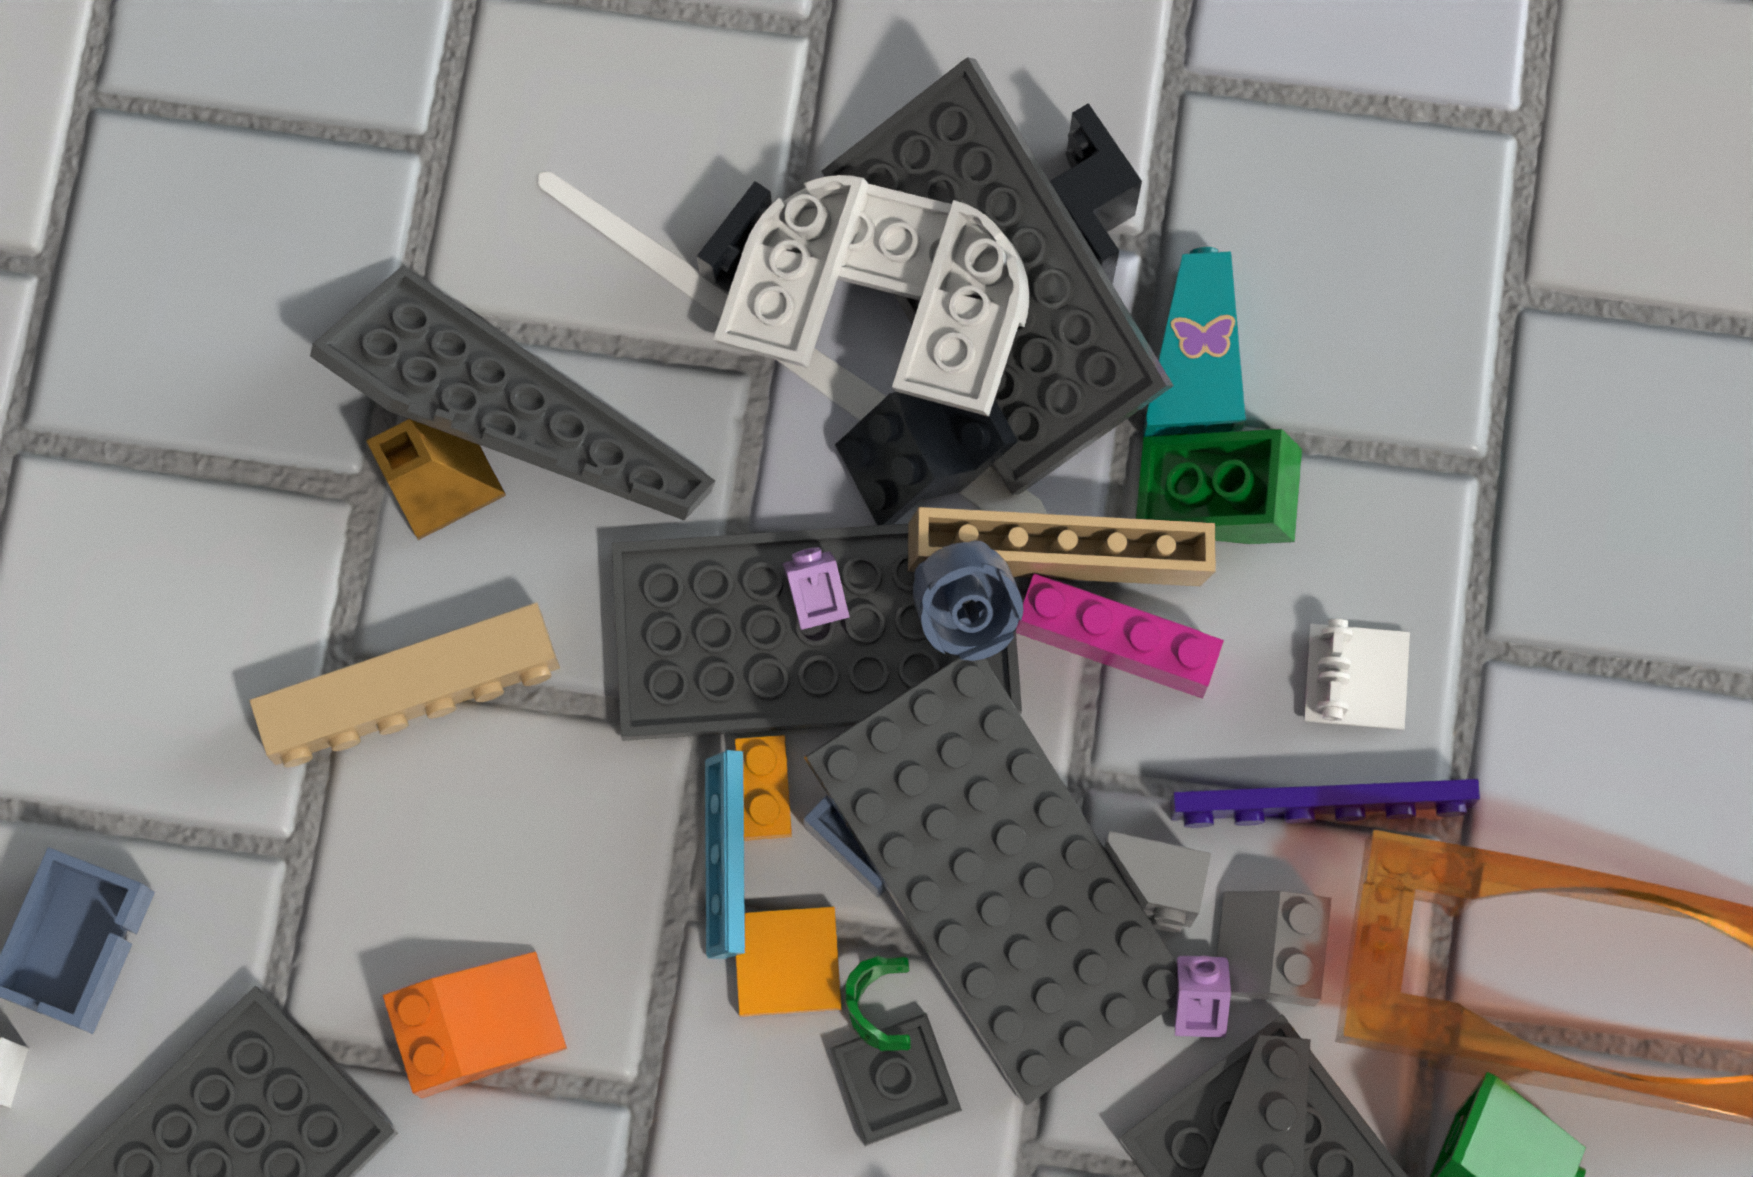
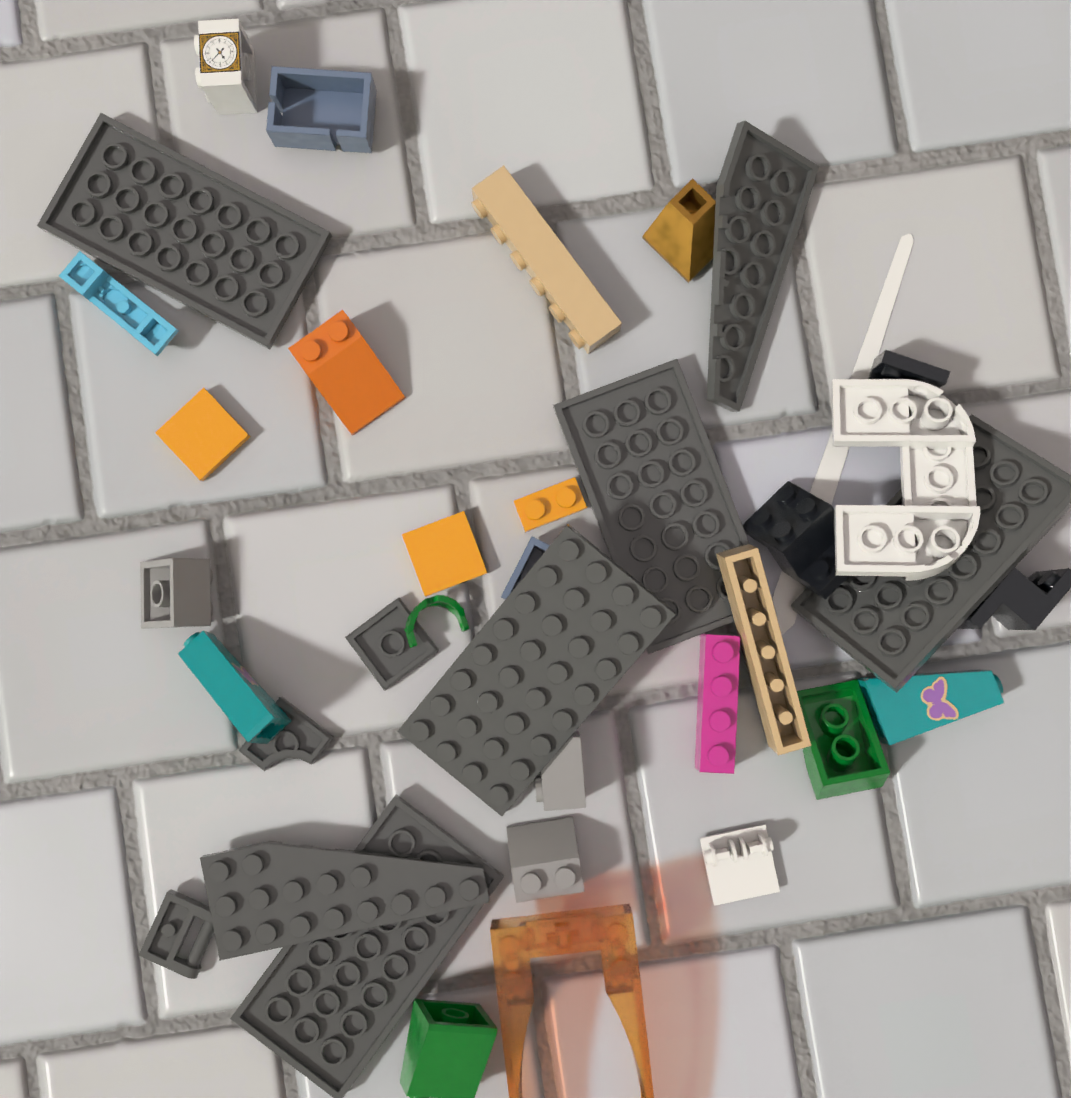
camera: 75 degrees right, 10 degrees up
medium azure tile [705,750,745,959] -> none
lavender bracket [783,547,850,630] -> none
sand blue brick [913,540,1023,661] -> none
dark purple plate [1170,779,1480,828] -> none
lavender bracket [1174,956,1231,1038] -> none

